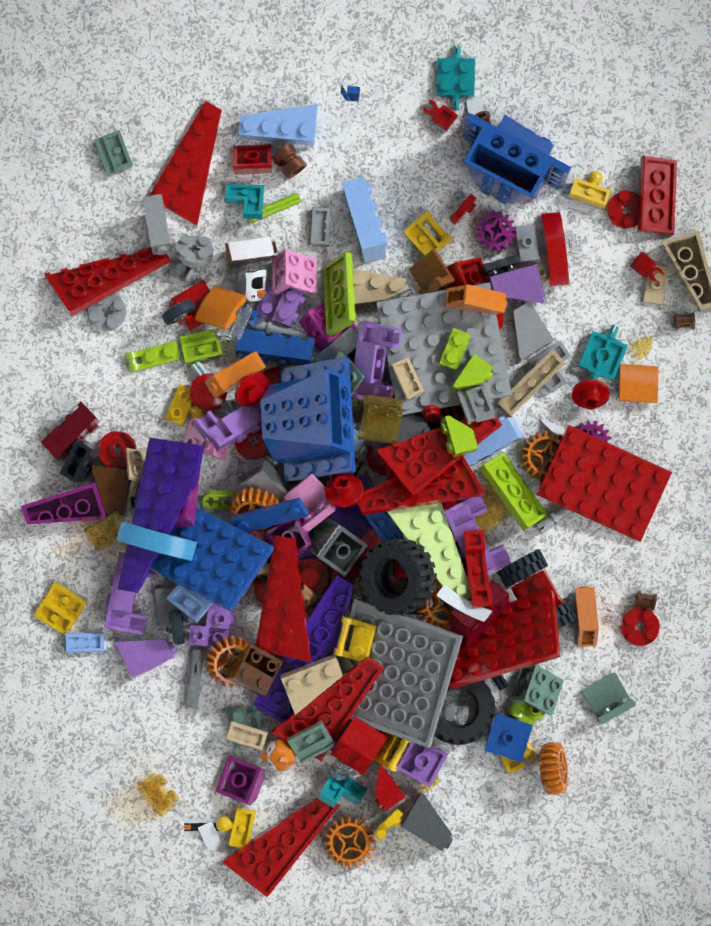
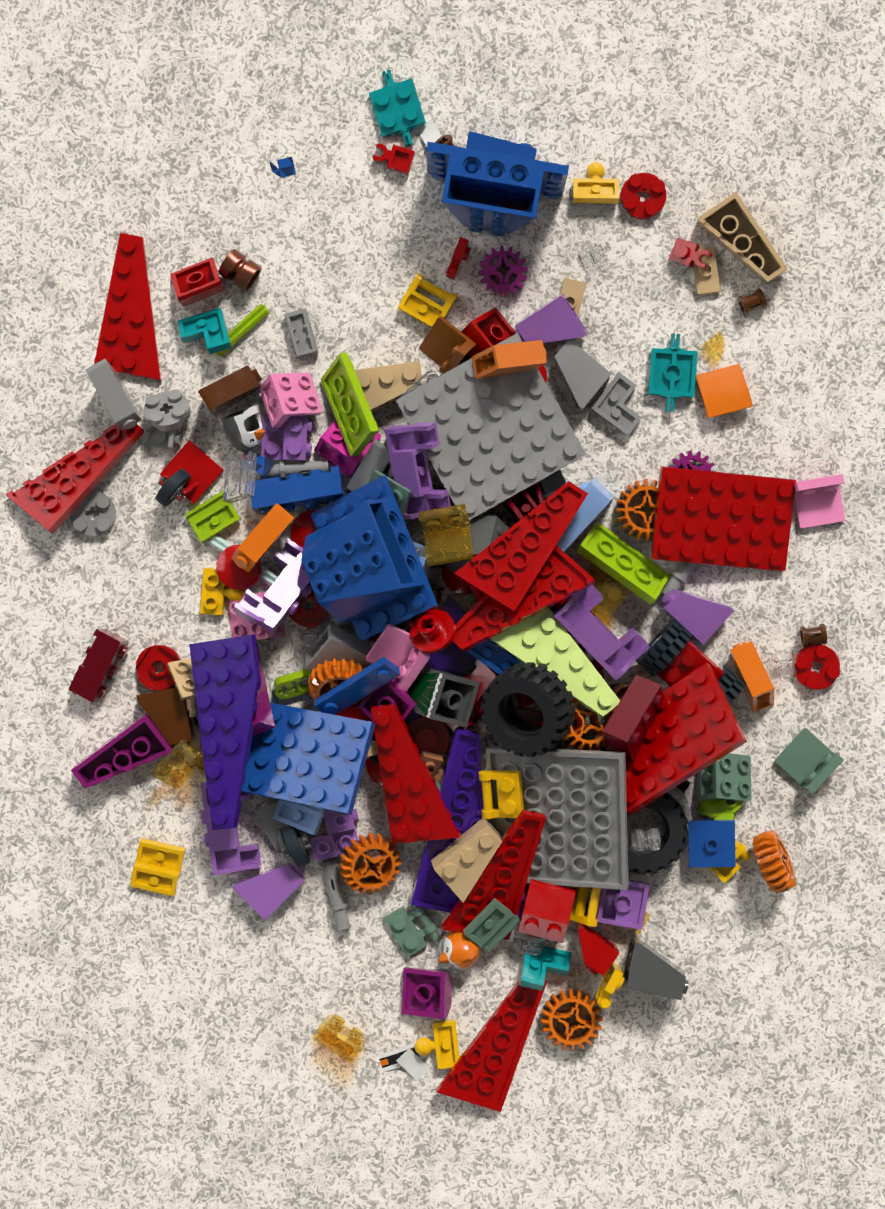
camera: 25 degrees left, 5 degrees up
black brick [60,440,102,483] -> none
light blue plate [65,632,104,653] -> none
sand green plate [94,130,133,176] -> none
dark azure slope [116,521,197,561] -> none
lime plate [125,341,182,373] -> none
orange slope [195,286,246,330] -> none
reddish brown slope [225,643,283,696] -> none
tan plate [225,721,268,751] -> none
red piece [234,372,270,407] -> none
light blue wedge [238,104,318,146] -> none
light blue wedge [342,177,387,264] -> none
tan plate [390,357,424,401] -> none
red plate [421,405,441,422] -> none
white sticker [437,585,492,622] -> none
lime plate [439,328,471,372] -> none
lime slope [441,416,478,457] -> none
lime slope [451,354,493,391] -> none
light grey plate [457,385,495,425] -> none
red slope [464,530,493,608] -> none
black plate [478,255,520,277] -> none
tan plate [498,349,566,416] -> none
light grey plate [516,225,540,264] -> none
white sticker [540,418,565,435] -> none
red slope [541,212,569,287] -> none
red piece [571,379,610,410] -> none
red tile [638,155,677,236] -> none
none -> medium lavender slope [658,588,734,645]
none -> bright pink bracket [794,474,845,529]

